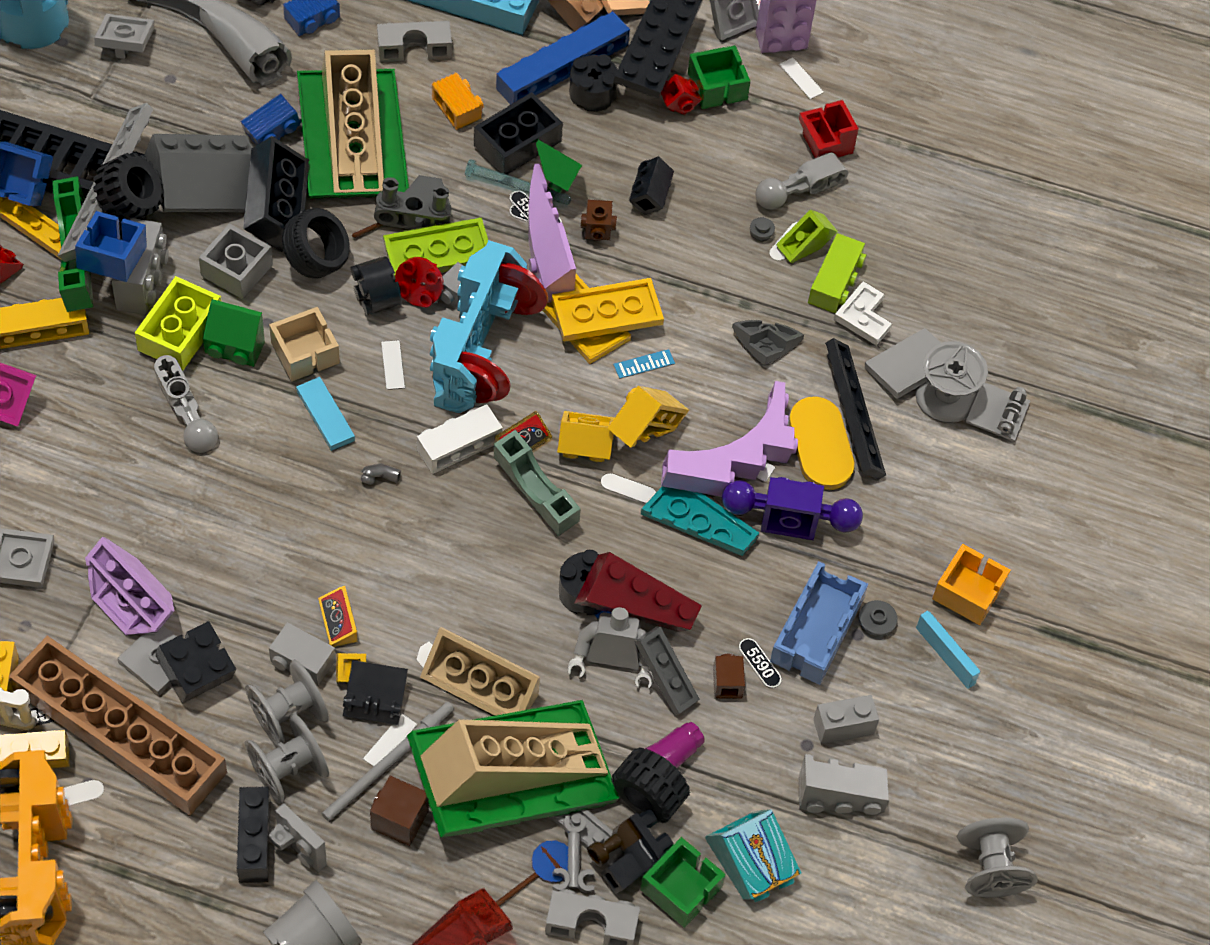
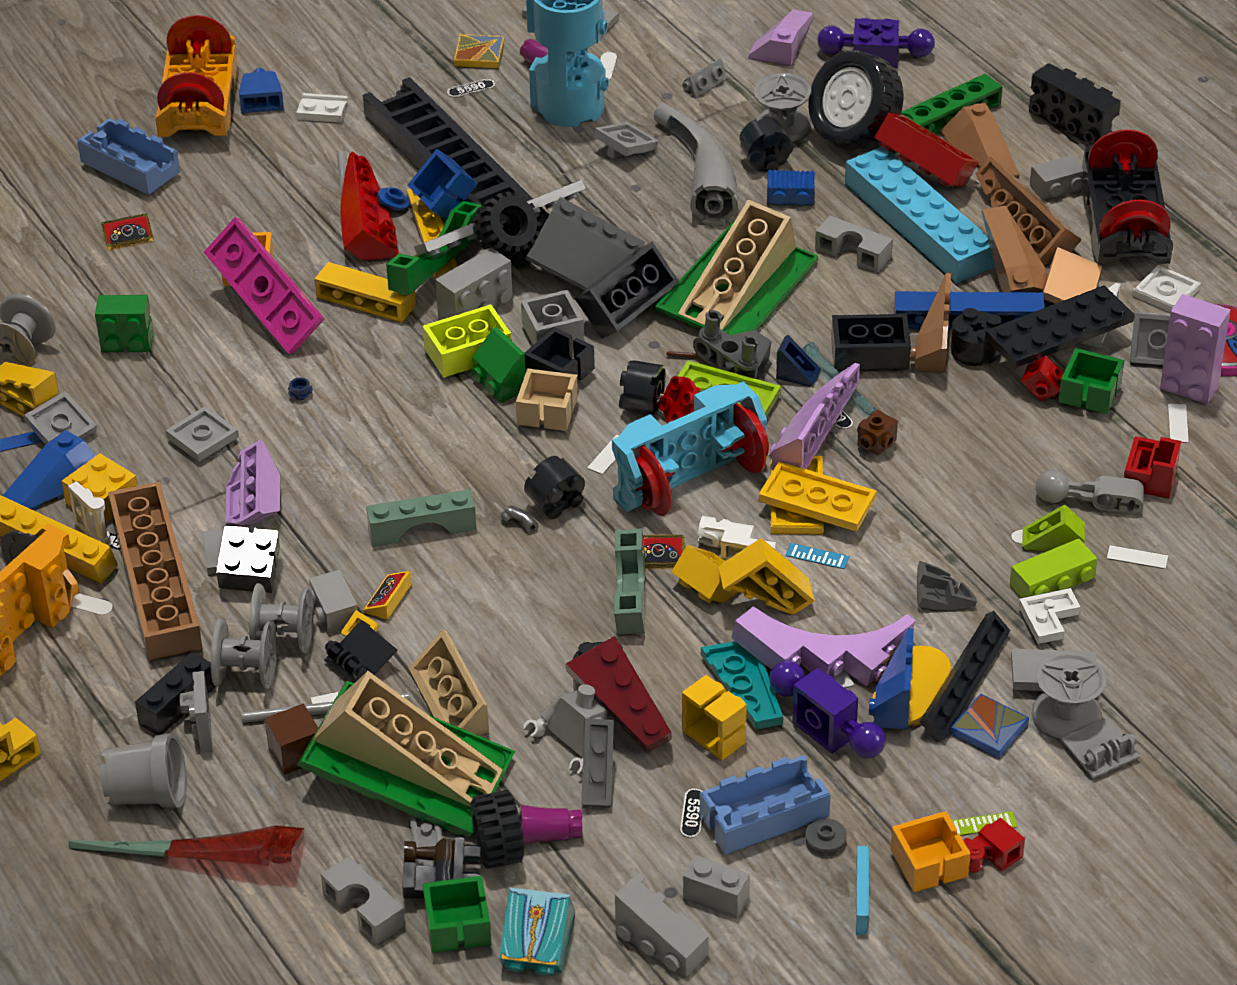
camera: 45 degrees right, 15 degrees down
blue piece [75,211,147,282] -> none
light grey beam [154,355,218,453] -> none
blue brick [240,93,301,145] -> none
black tyre [281,208,350,279] -> none
medium azure tile [296,377,355,451] -> none
white brick [417,404,503,474] -> none
light orange brick [432,72,484,130] -> none
blue piece [493,840,568,909] -> none
green slope [536,140,582,193] -> none
light grey bar [552,816,595,893] -> none
white sticker [601,473,656,503] -> none
black brick [629,156,674,216] -> none
reddish brown brick [713,653,745,699] -> none
dark grey plate [750,217,775,241] -> none
none -> dark blue plate [288,377,313,400]
none -> sand green arch [366,489,477,547]
none -> black brick [524,456,585,519]
none -> black piece [525,327,595,384]
none -> yellow piece [682,675,747,760]
none -> white plate [698,515,776,561]
none -> dark blue slope [776,335,821,387]
none -> blue wedge [869,628,914,729]
none -> medium nougat wedge [910,273,951,373]
none -> tile [951,694,1029,758]
none -> lime sticker [952,811,1018,835]
none -> red brick [963,817,1025,873]
none -> white sticker [1107,545,1168,568]

